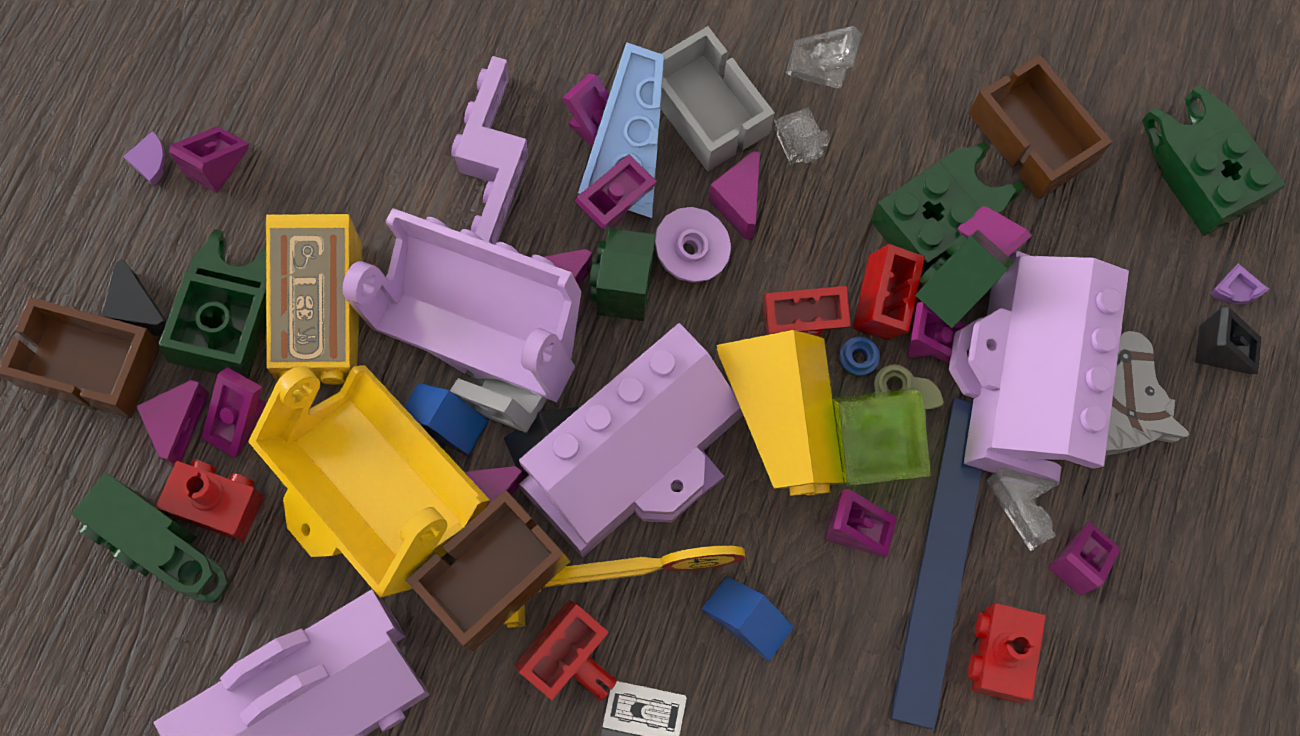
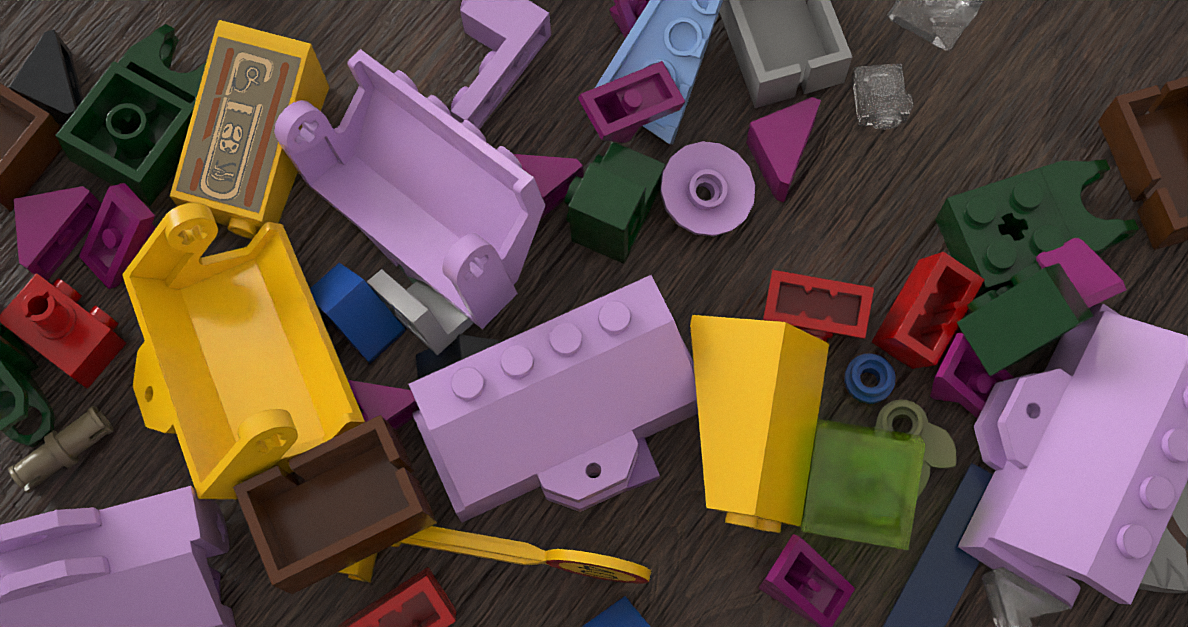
camera: 25 degrees right, 0 degrees up
none -> dark tan pin [8,406,114,494]

